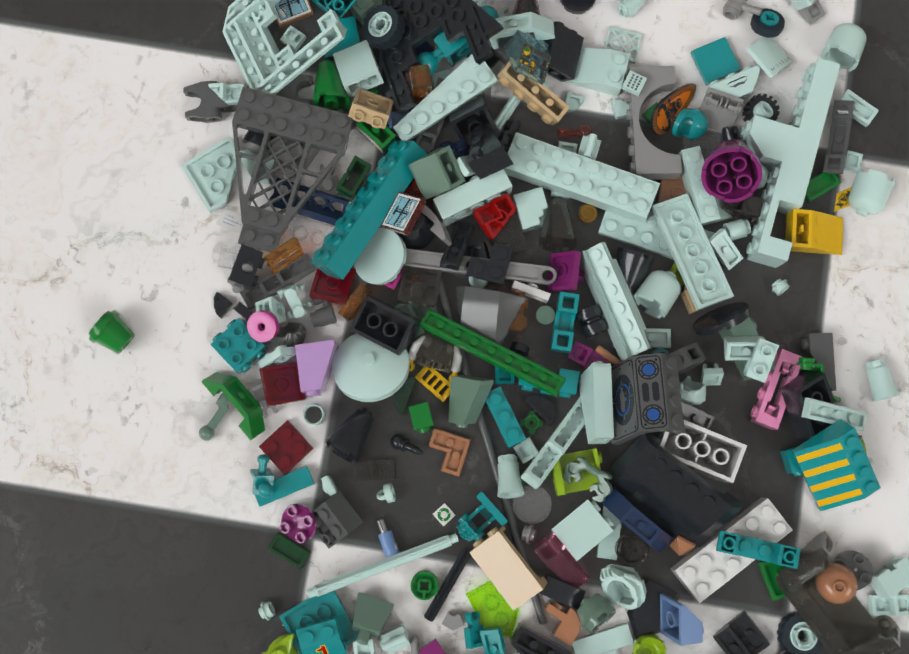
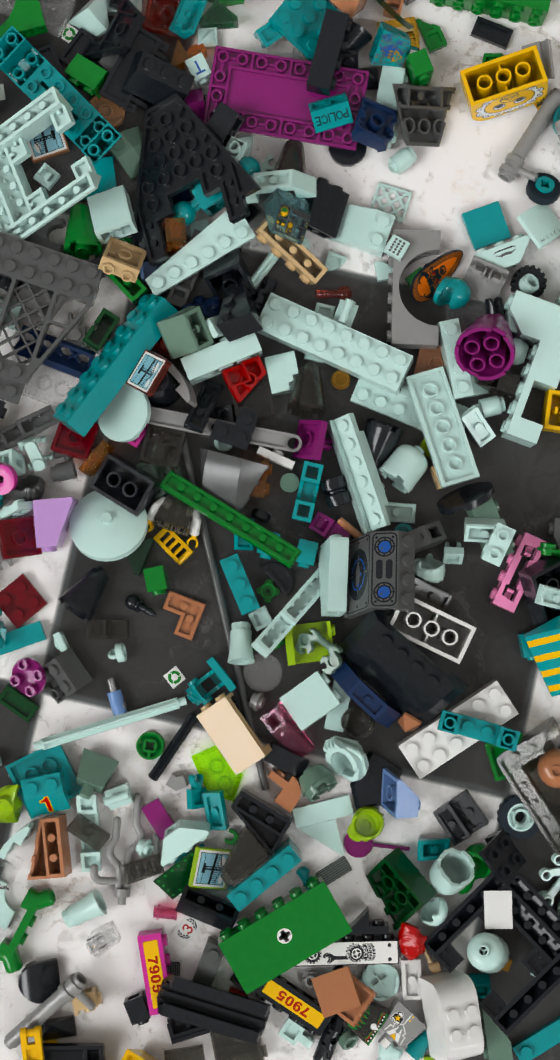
camera: 10 degrees right, 5 degrees up
clear orange tile [264,237,304,274] -> none
light aqua piece [303,404,326,426] -> none
black wheel [362,5,405,50] -> none
sand green slope [448,375,493,428] -> none
light aqua plate [772,279,790,296] -> none

